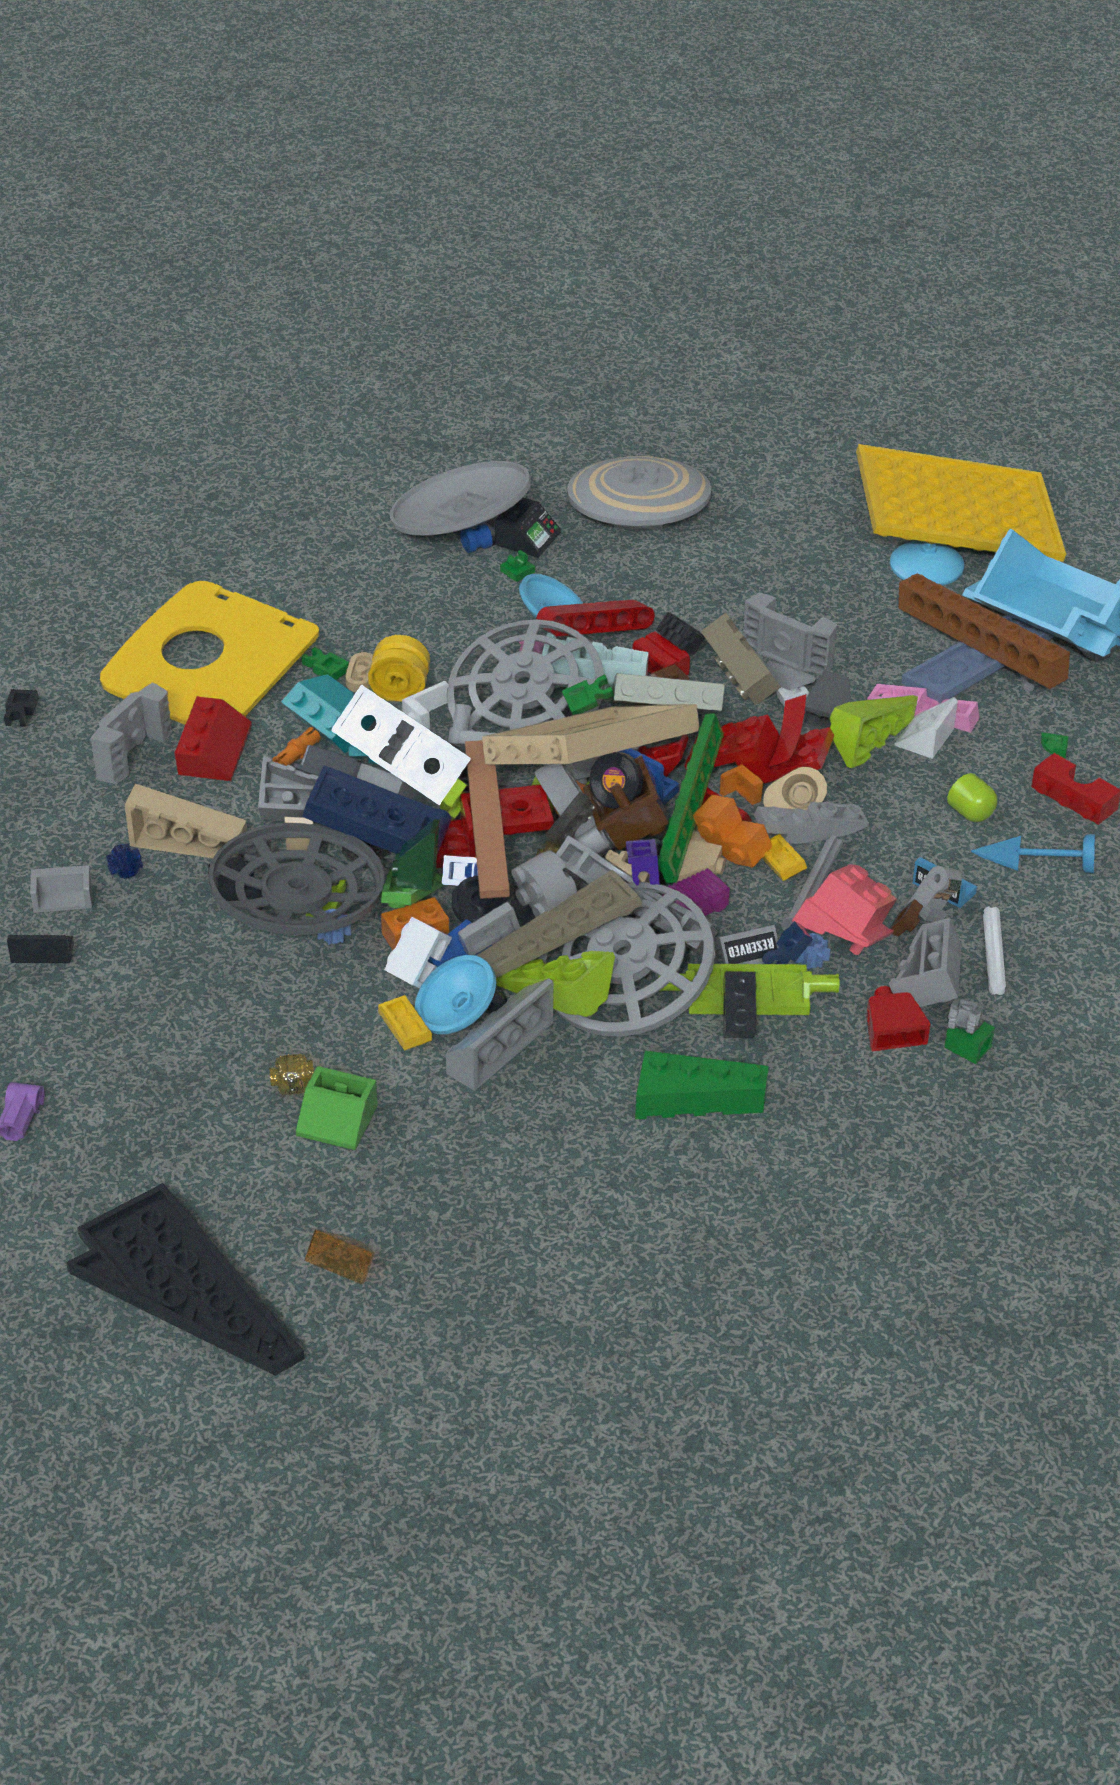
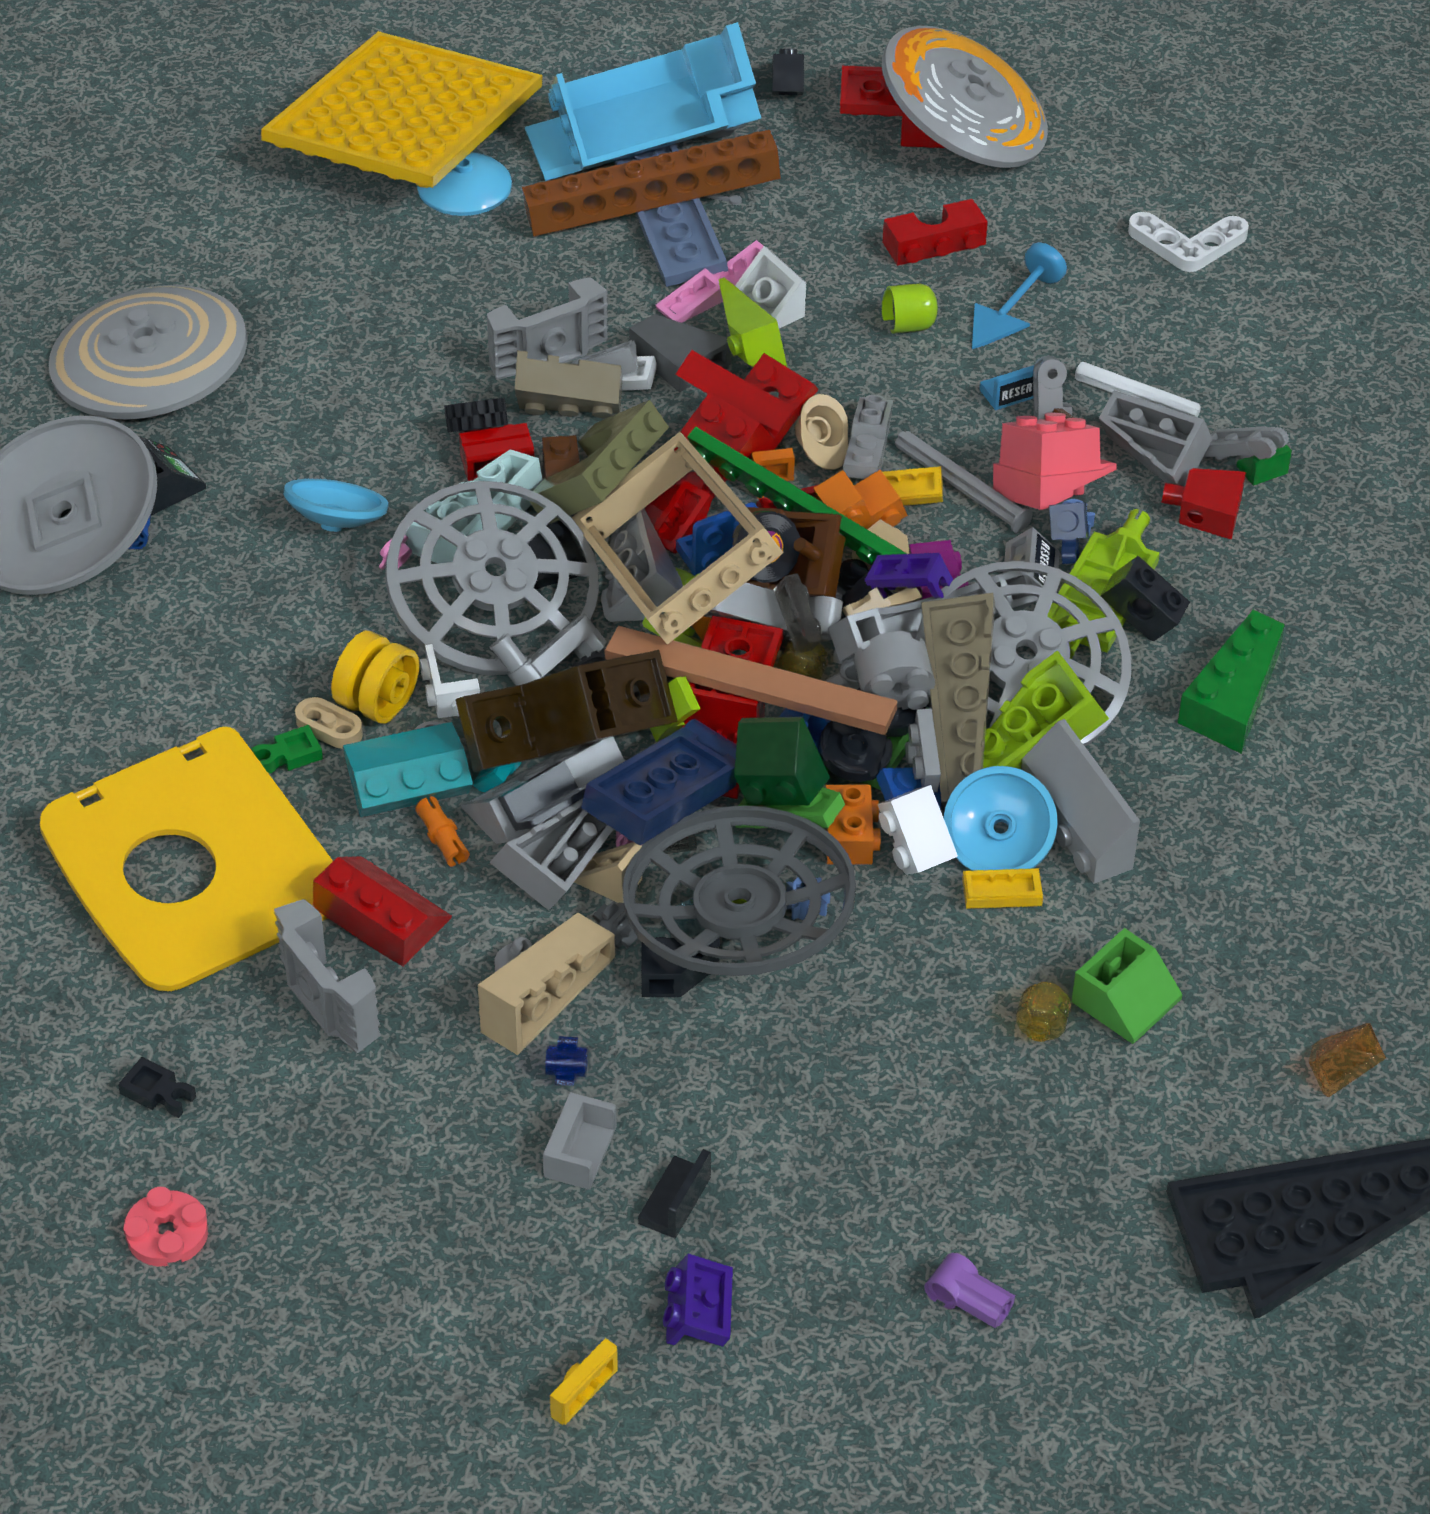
camera: 65 degrees left, 5 degrees up
green tile [500,550,535,582] -> none
red beam [536,599,655,636] -> none
green plate [562,674,614,715] -> none
green tile [1041,732,1069,758] -> none

